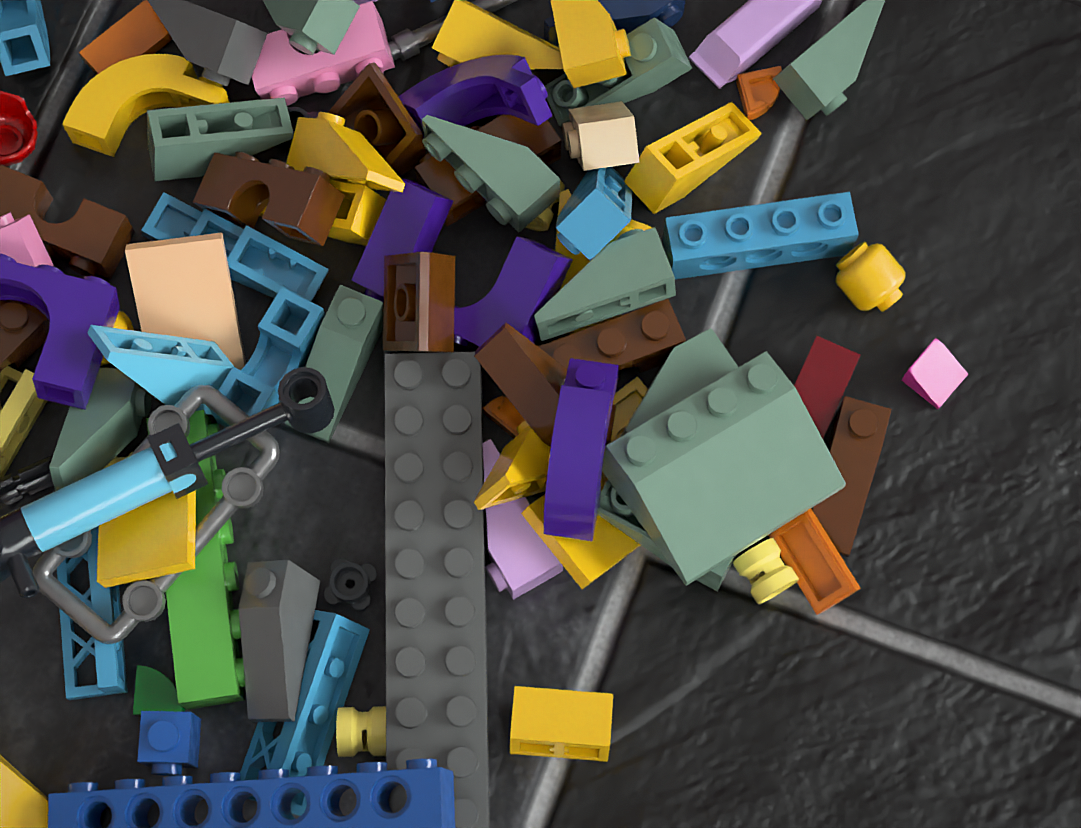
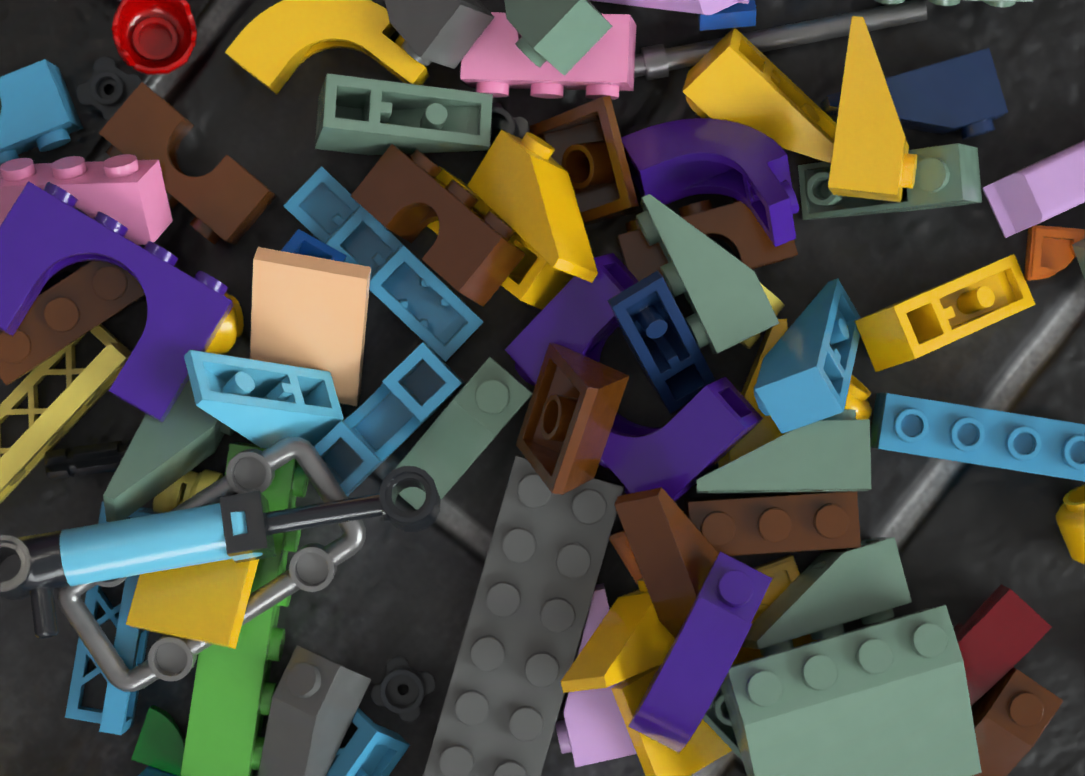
camera: 15 degrees right, 15 degrees up
tan brick [562,101,640,171] -> none
none -> dark blue slope [607,270,716,414]

